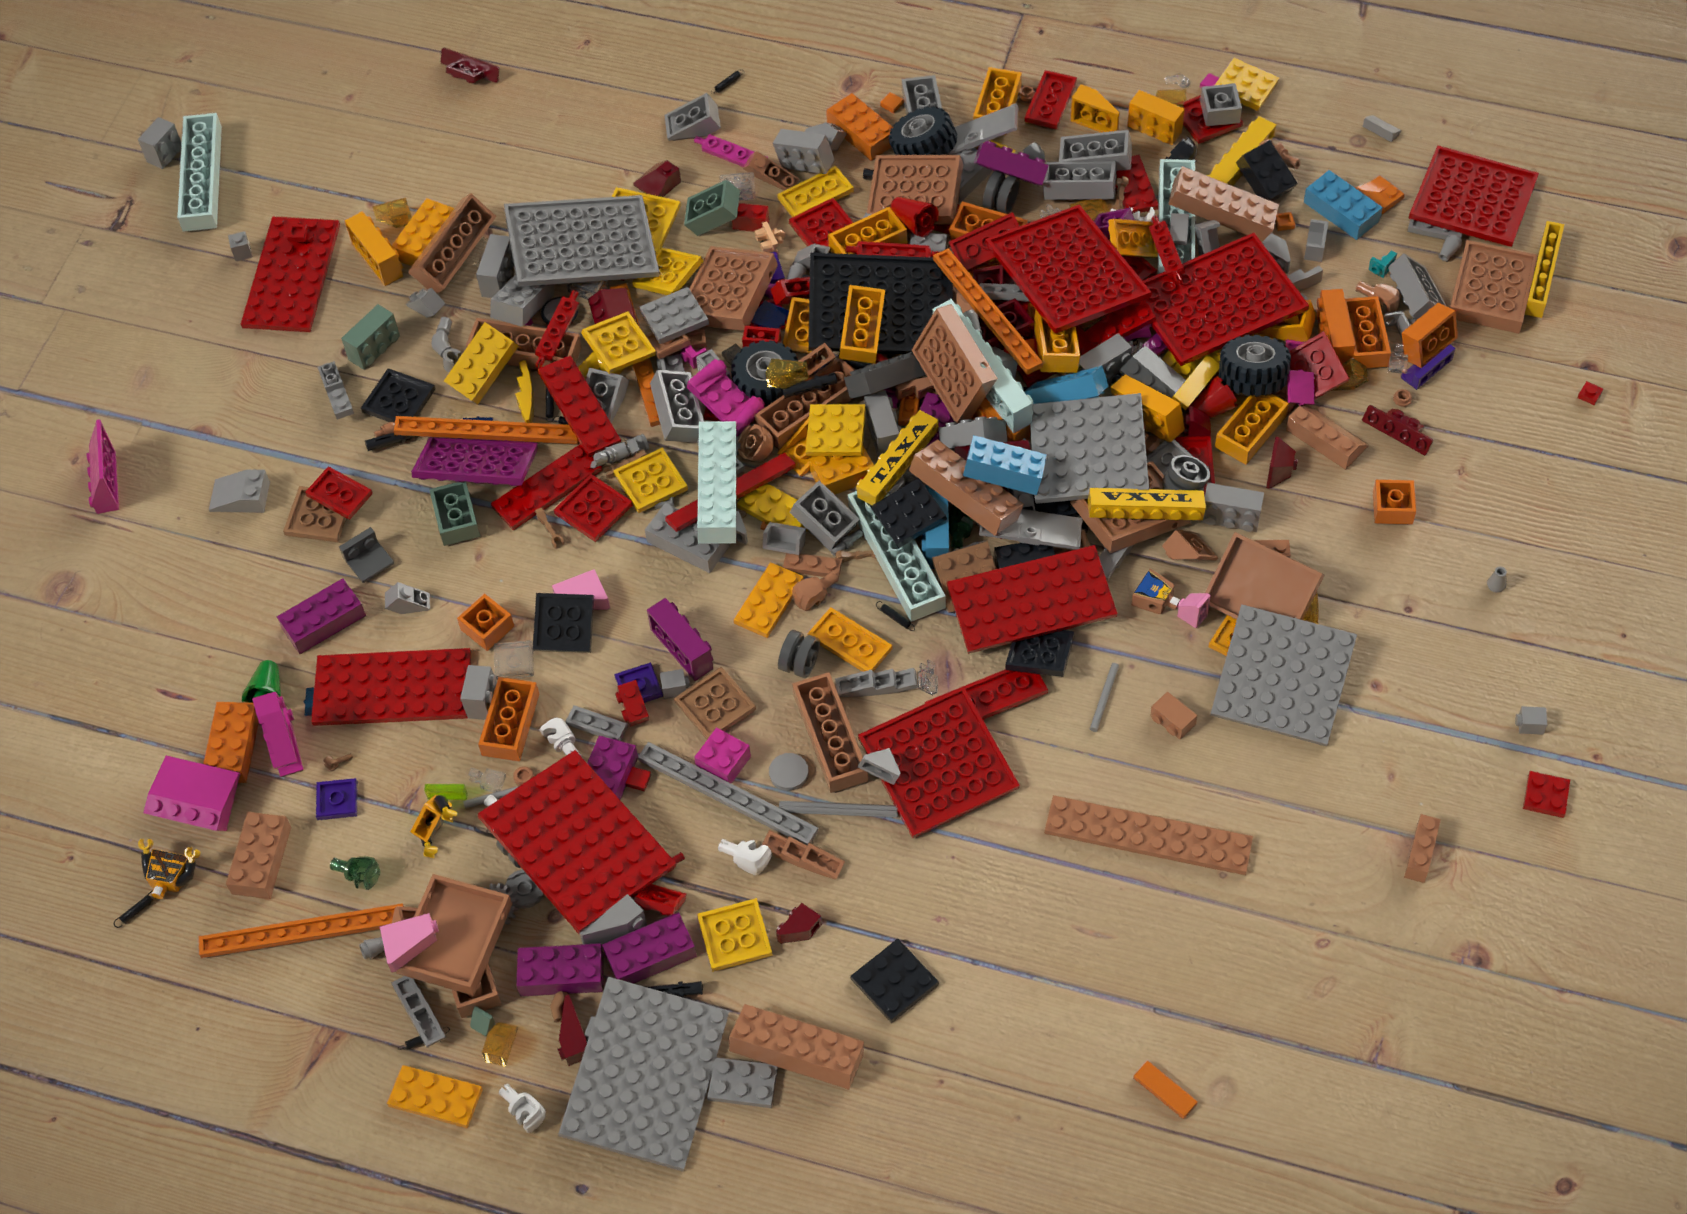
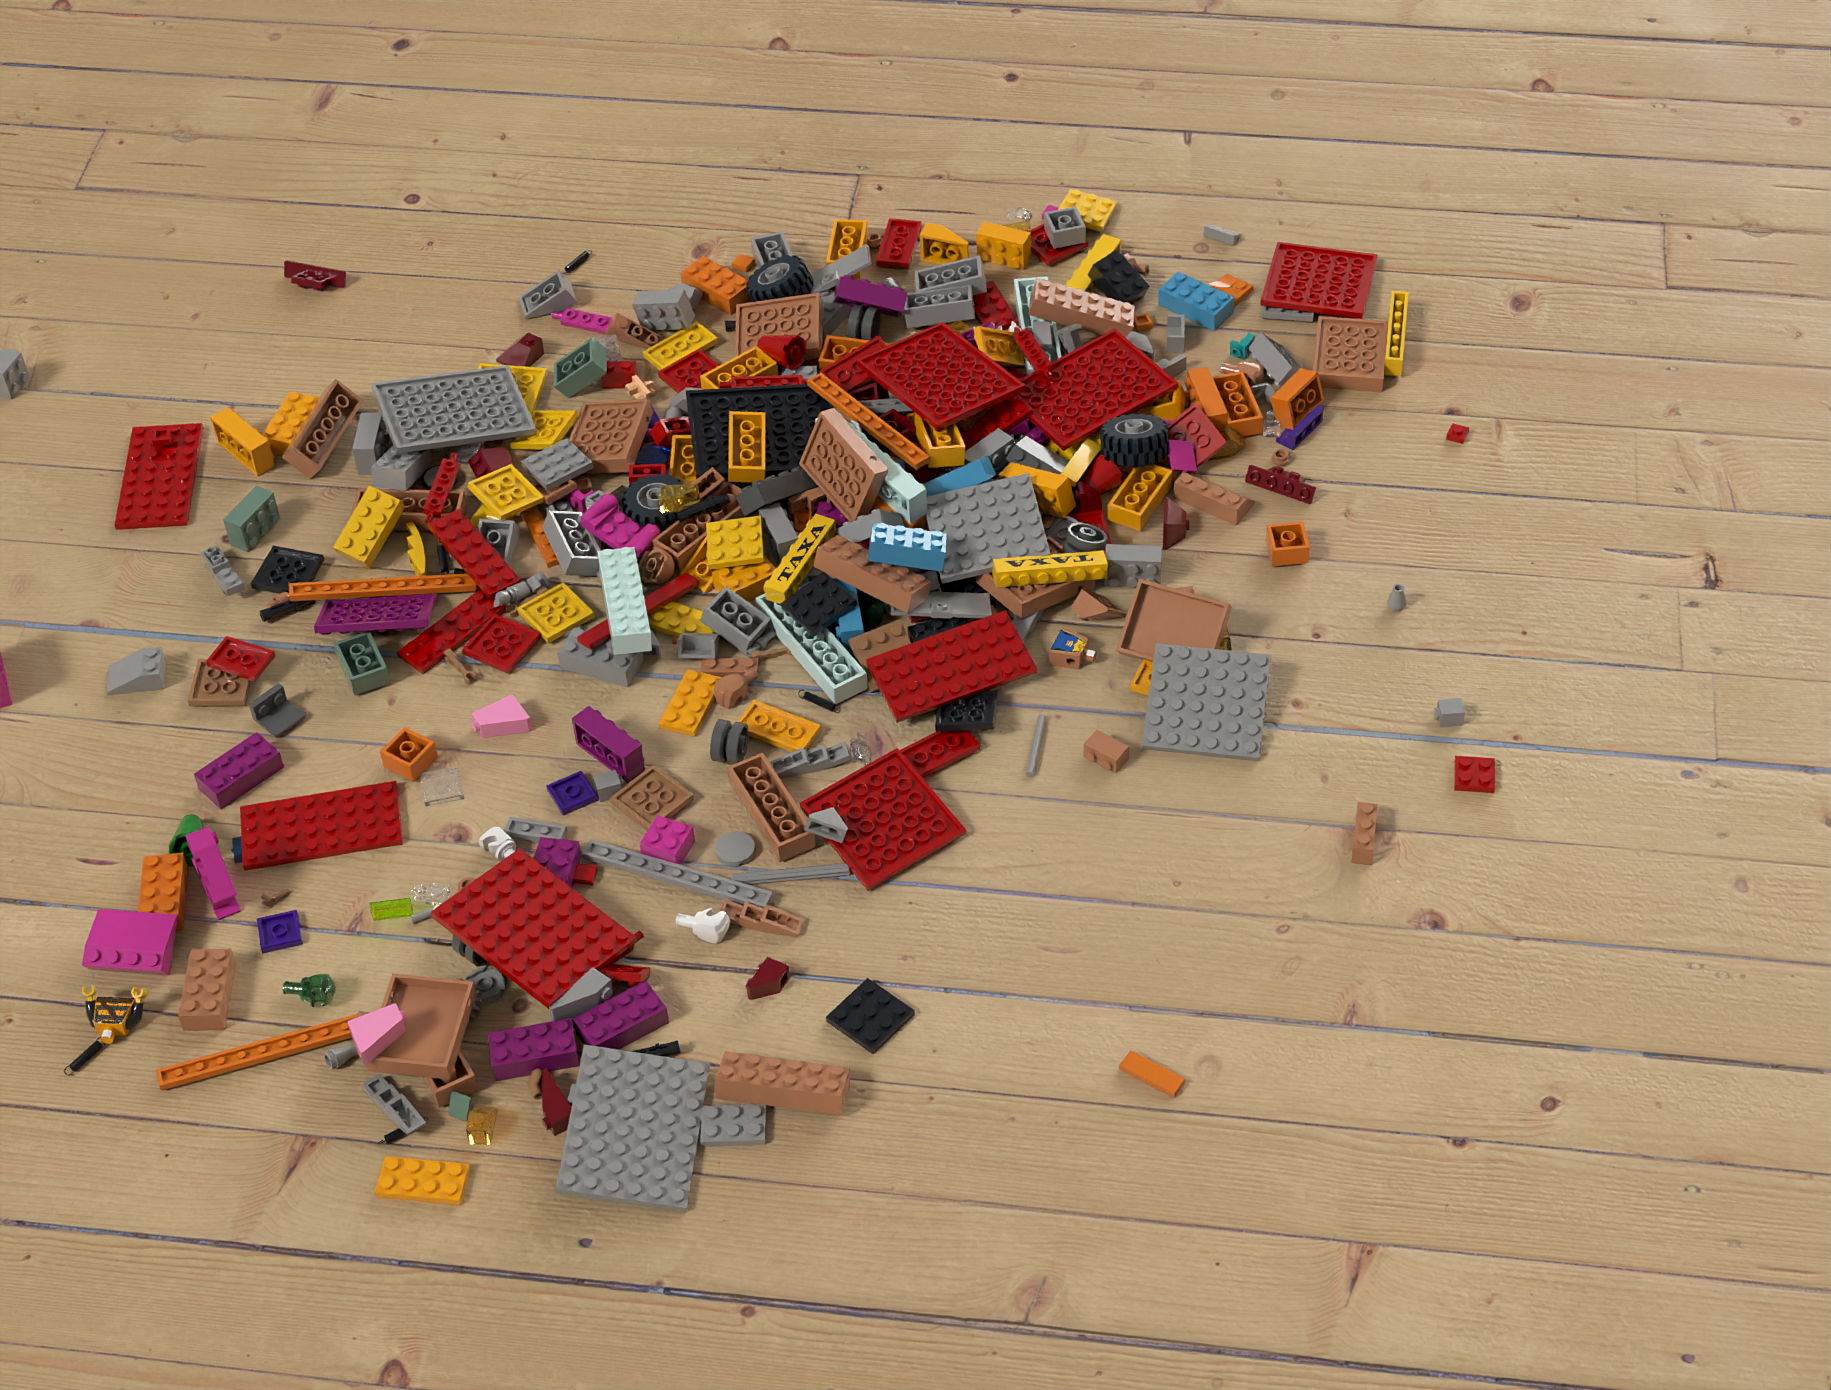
camera: 10 degrees left, 10 degrees down
light aqua brick [177,113,222,232] -> none
light grey brick [228,231,253,261] -> none
clear yellow slope [372,197,412,228] -> none
light grey slope [385,582,430,614] -> none
light grey slope [406,288,446,318] -> none
torso [410,795,457,858] -> none
light grey piece [431,317,461,372] -> none
light grey brick [460,665,497,720] -> none
orange brick [478,677,539,762] -> none
white piece [499,1084,546,1134] -> none
black plate [533,593,594,653] -> none
red brick [615,680,649,727] -> none
yellow plate [697,898,773,972] -> none
nougat plate [1044,795,1253,876] -> none
medium nougat piece [1113,176,1128,210] -> none
black cylinder [1165,136,1197,163] -> none
bright pink slope [1177,593,1211,628] -> none
light grey cone [1438,235,1462,261] -> none

